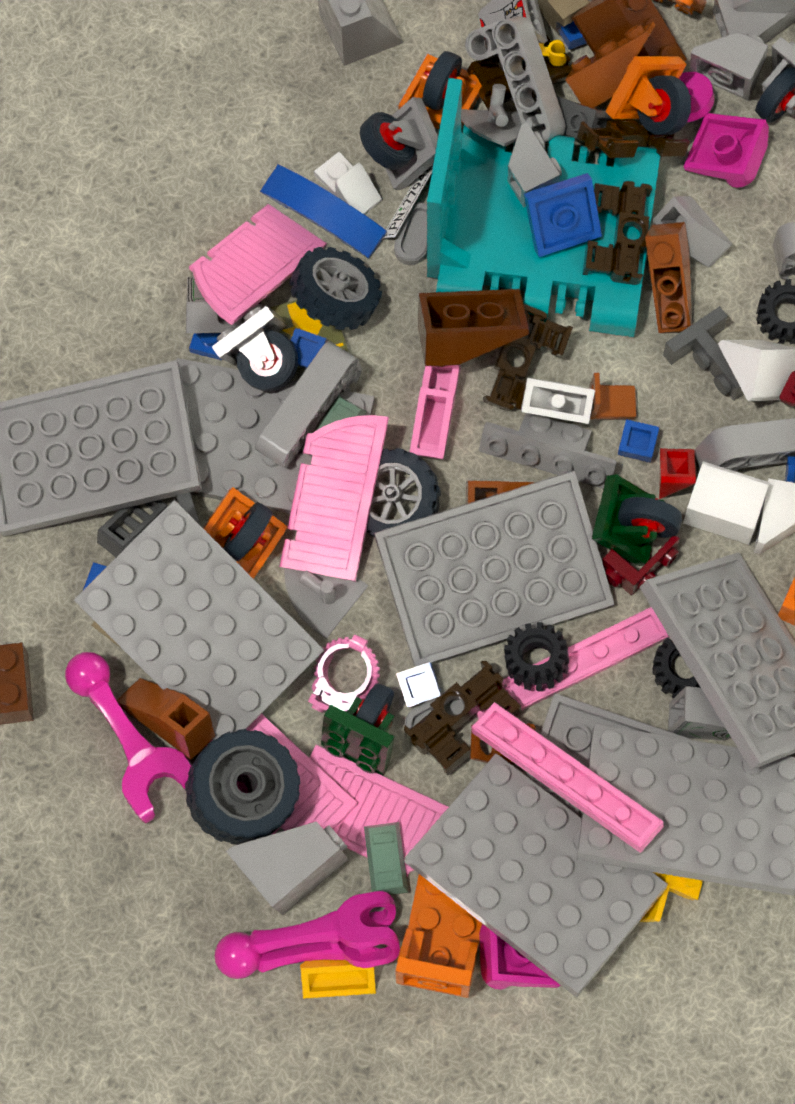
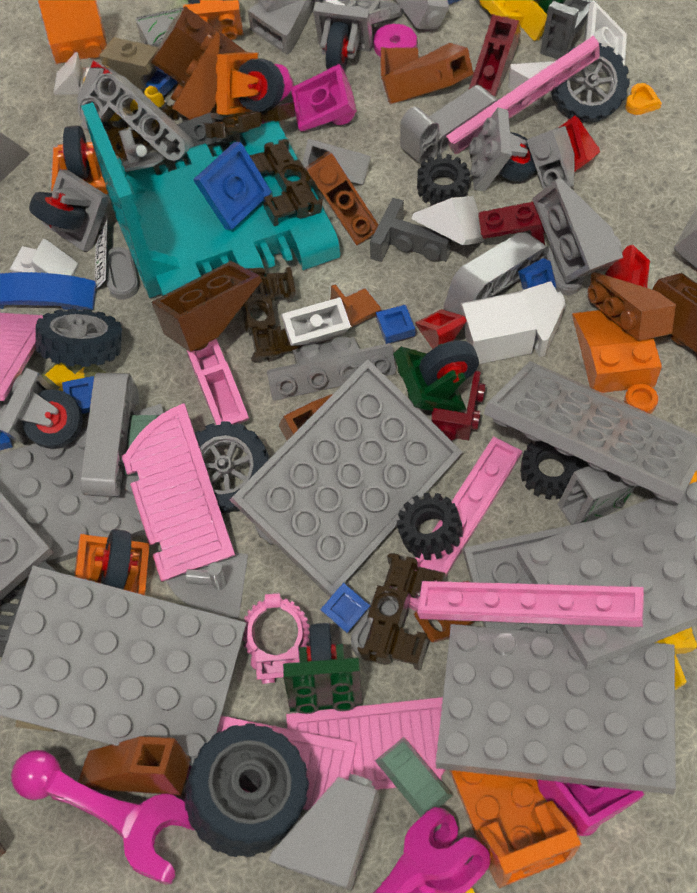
camera: 30 degrees left, 10 degrees down
light grey slope [507,122,562,207] -> none
light grey slope [690,32,768,101] -> none

